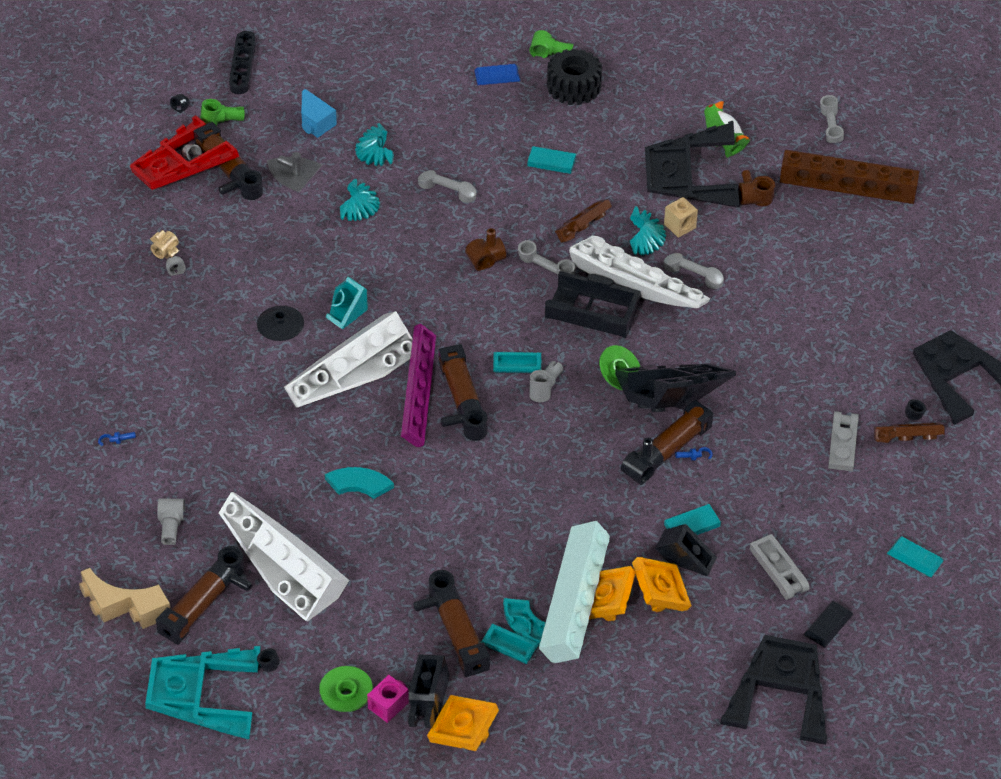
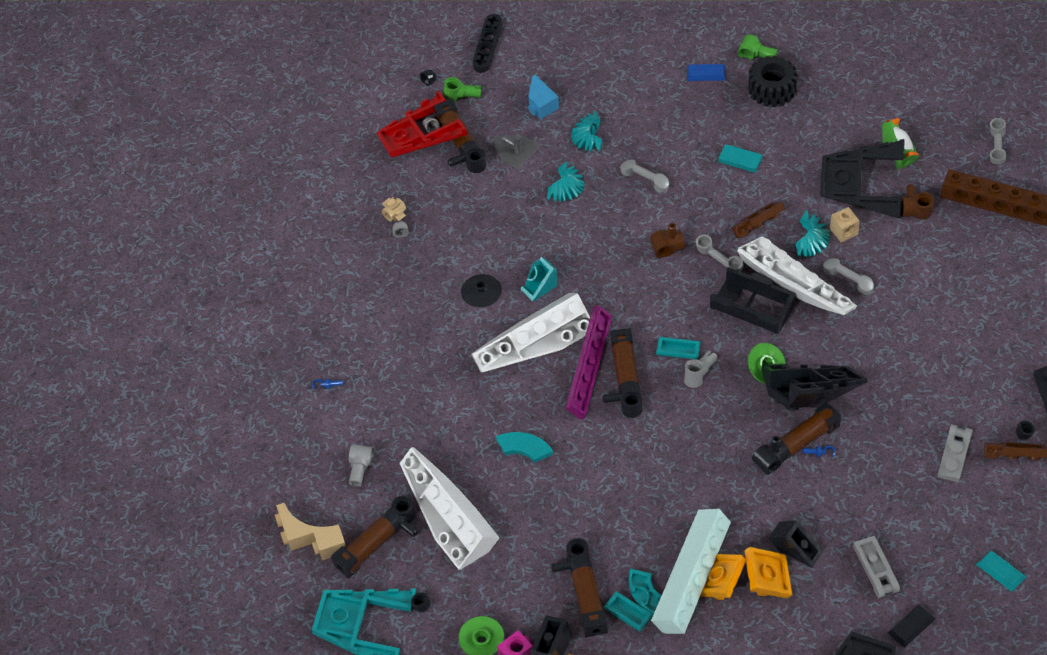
camera: 15 degrees right, 5 degrees up
teal tile [664,504,721,535] -> none

